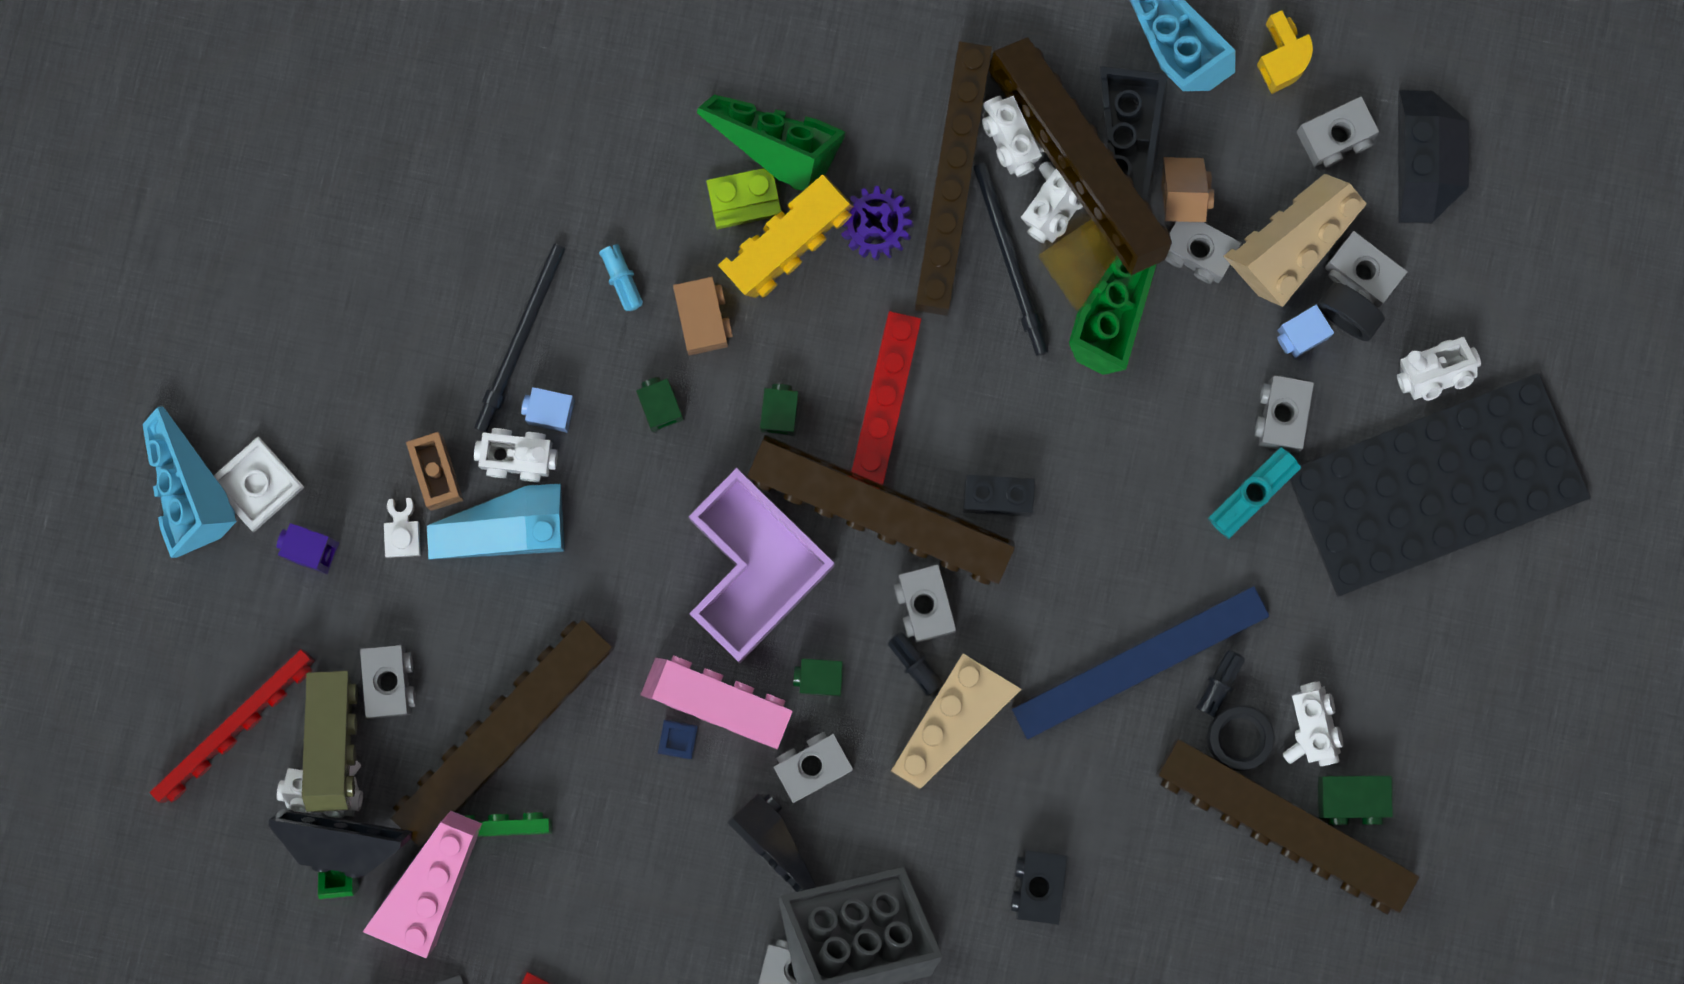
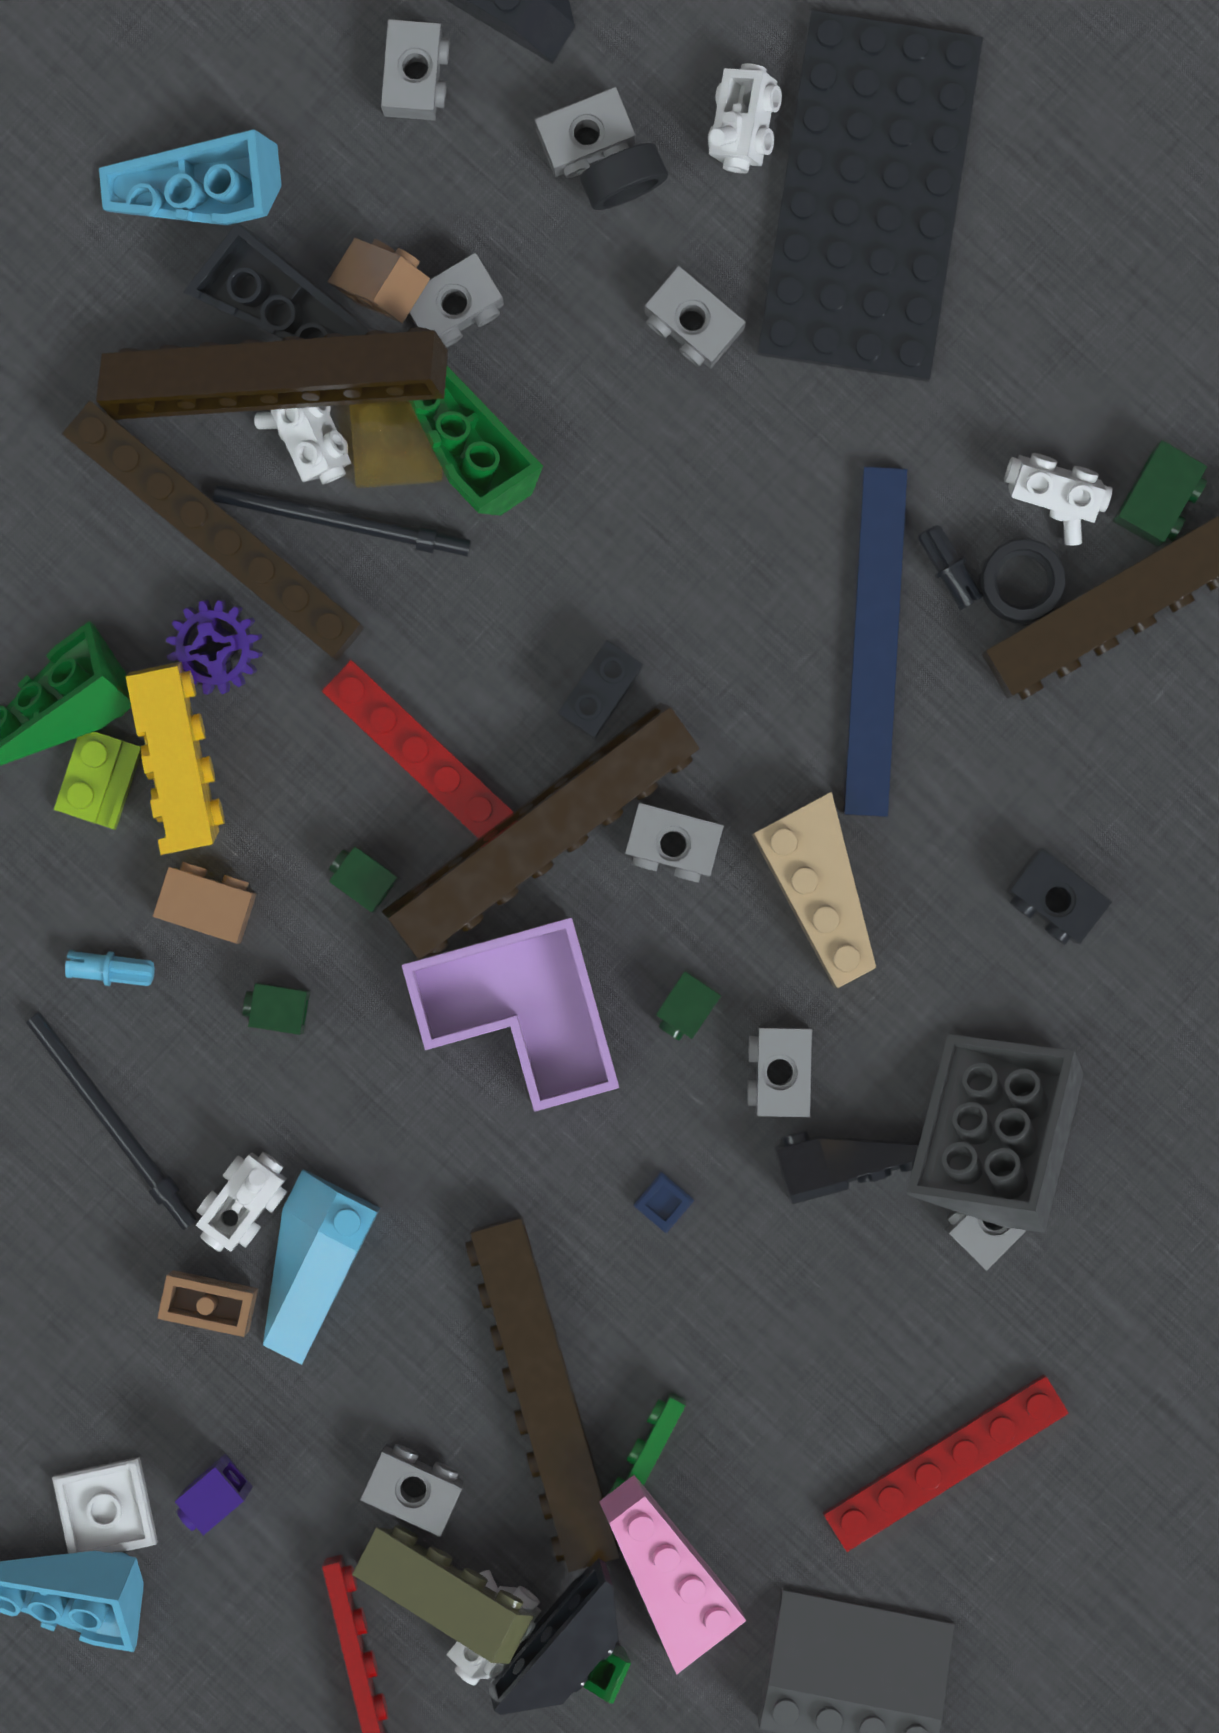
camera: 60 degrees left, 5 degrees up
white plate [384,498,421,558] -> none
light blue brick [521,387,575,433] -> none
bright pink wedge [641,655,793,749] -> none
black axle [888,632,944,696] -> none
white brick [982,96,1045,177] -> none
teal piece [1208,447,1302,539] -> none
tan wedge [1223,174,1367,307] -> none
yellow brick [1257,10,1313,94] -> none
light blue brick [1277,304,1334,358] -> none

